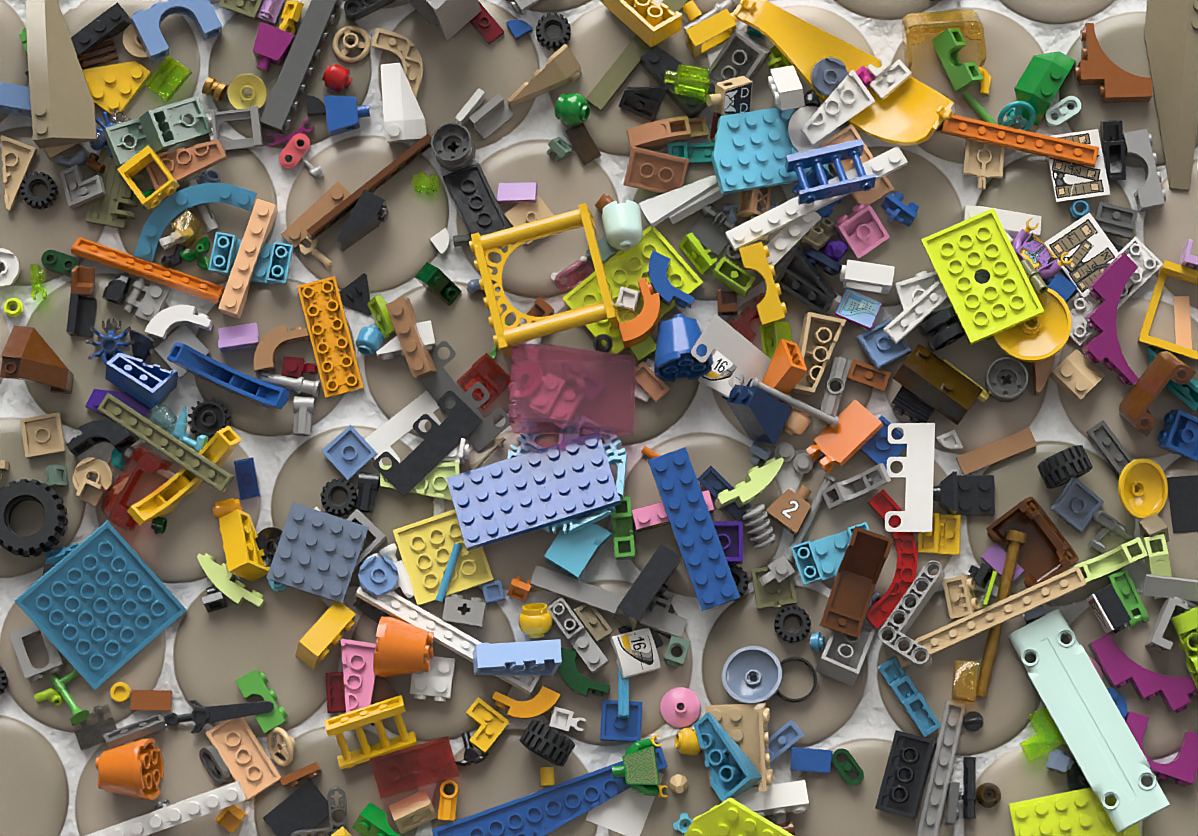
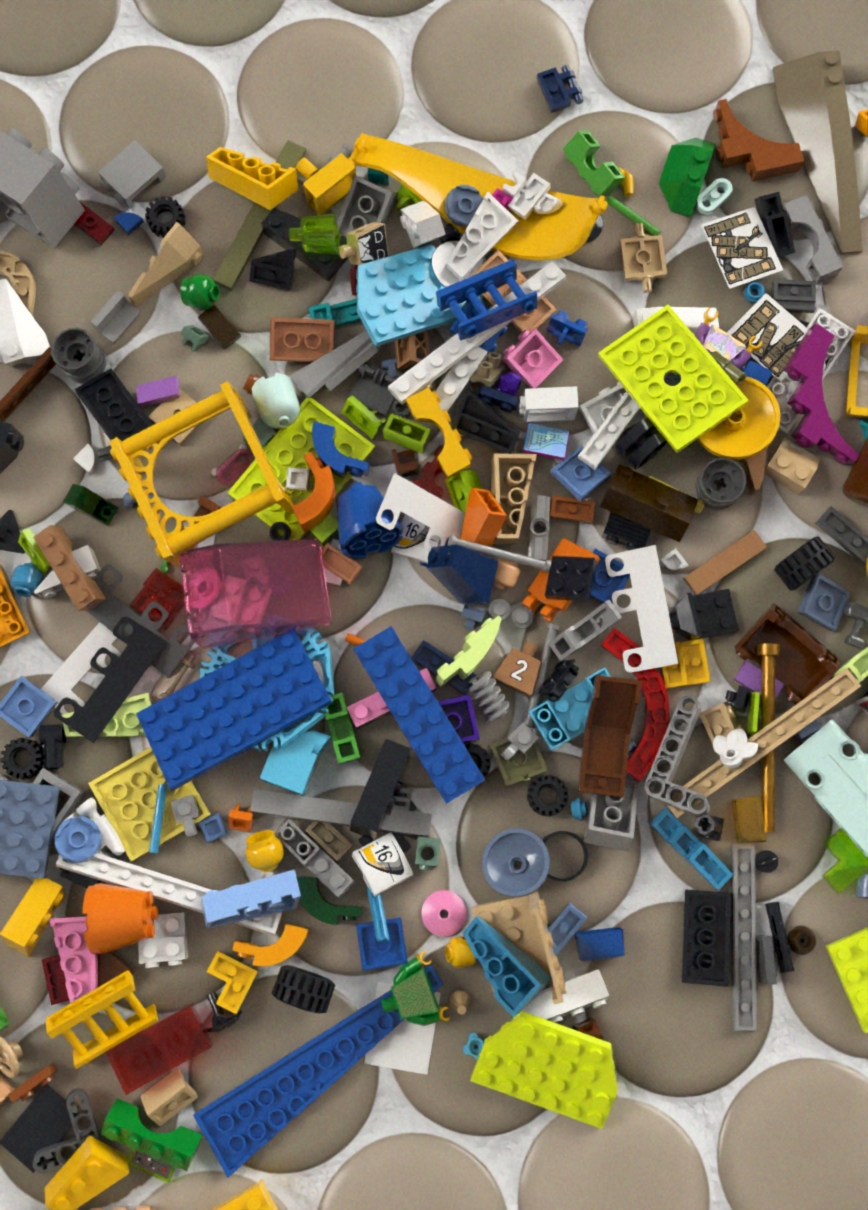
camera: 15 degrees left, 0 degrees up
clear neon green piece [411,172,440,195] -> none
light orange piece [437,780,459,821] -> none
white bracket [441,438,470,464] -> none
light grey brick [442,594,486,628] -> none
white tile [455,88,486,125] -> none
yellow hinge [540,767,555,786] -> none
white plate [548,706,586,731] -> none
nougat slope [627,116,708,149] -> none
dark green plate [831,748,864,786] -> none
clear yellow windscreen [901,9,987,70] -> none
orange tile [941,114,1099,167] -> none
teal piece [998,101,1036,131] -> none
none -> light grey plate [171,795,200,837]
none -> white tile [533,192,563,214]
none -> black hinge [538,659,579,703]
none -> black plate [545,556,597,601]
none -> black piece [695,814,724,841]
none -> white plate [713,728,758,769]

